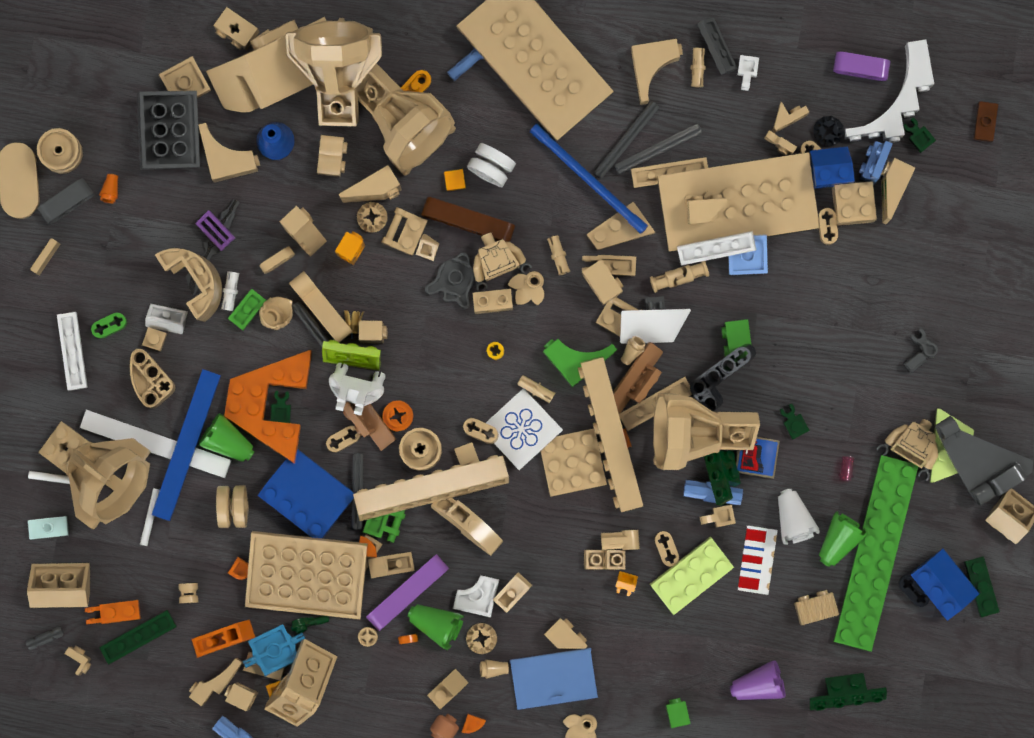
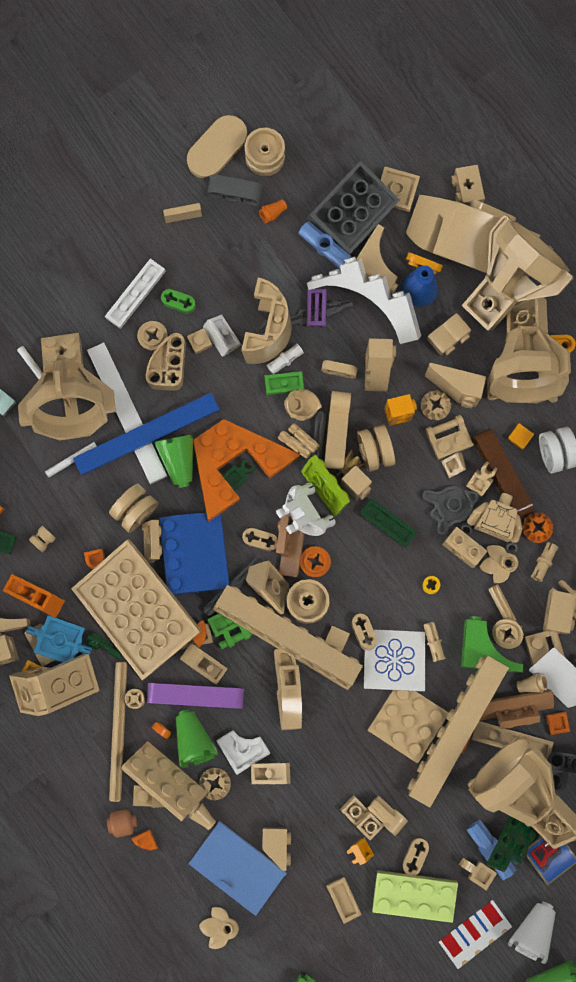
camera: 45 degrees right, 5 degrees down
none -> tan axle [109,662,127,802]
none -> tan plate [121,741,208,822]
none -> tan gear [137,321,168,351]
none -> tan plate [141,520,162,563]
none -> tan slope [246,560,289,615]
none -> tan axle [278,431,312,458]
none -> tan axle [288,423,320,453]
none -> medium blue piece [298,221,351,269]
none -> white arch [307,257,421,344]
none -> tan tile [326,876,362,924]
none -> tan wheel [357,424,395,472]
none -> dark green plate [360,498,418,549]
none -> light orange plate [406,252,443,274]
none -> tan plate [466,462,497,496]
none -> tan axle [488,584,516,629]
none -> tan gear [492,618,524,649]
none -> orange gear [522,512,554,543]
none -> orange tile [546,712,570,735]

